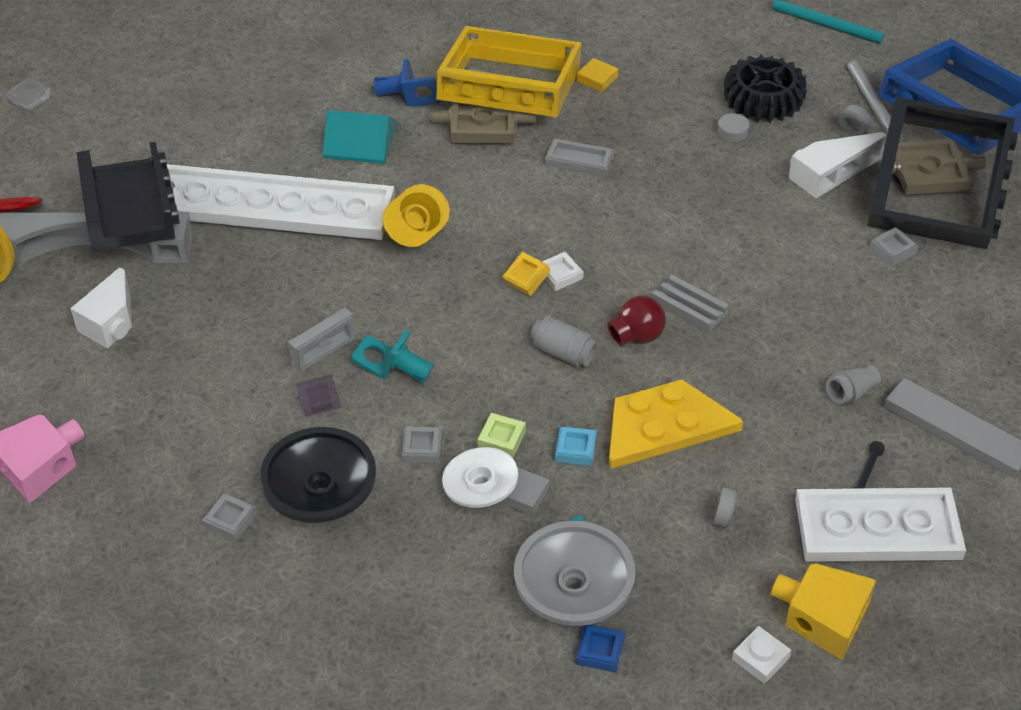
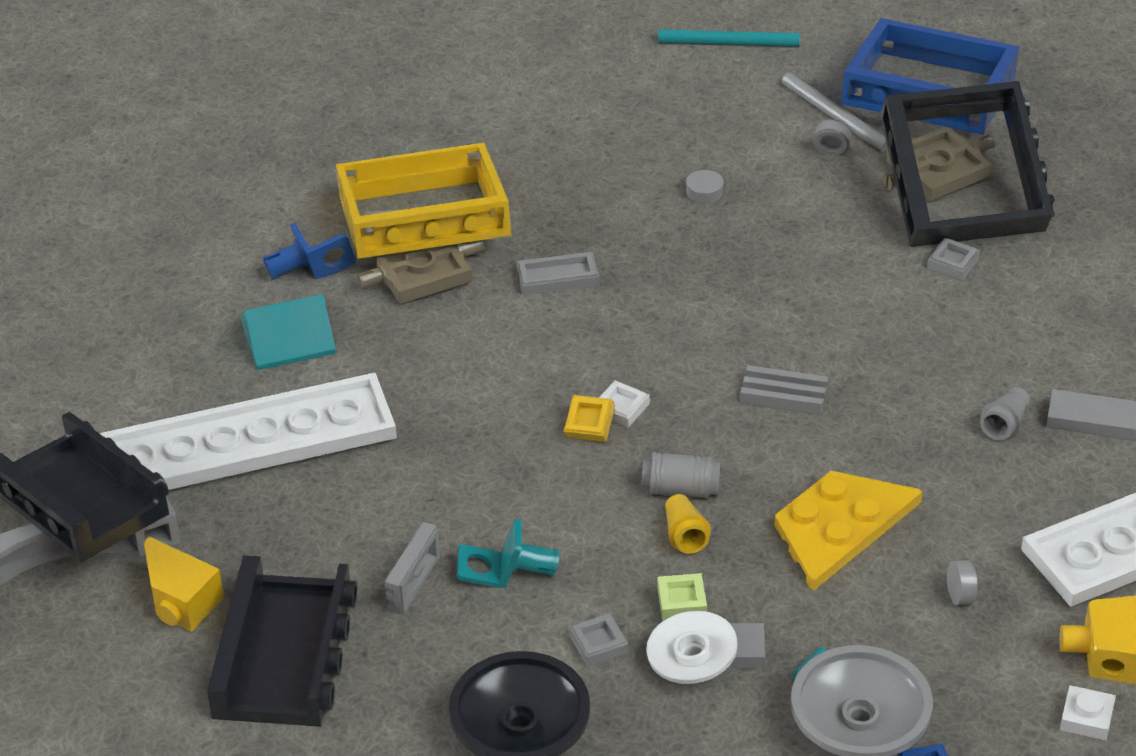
camera: 25 degrees left, 5 degrees down
white slope [70,267,132,348] -> none
clear purple tile [296,374,341,417] -> none
yellow piece [382,184,450,247] -> none
medium azure tile [555,426,597,466] -> none
yellow tile [577,58,619,92] -> none
dark red piece [607,296,666,347] -> none
black gear [724,54,807,123] -> none
white slope [789,132,887,198] -> none
black hinge [853,441,885,489] -> none
none -> yellow slope [144,537,224,632]
none -> black panel [207,555,357,727]
none -> yellow cone [665,494,711,554]

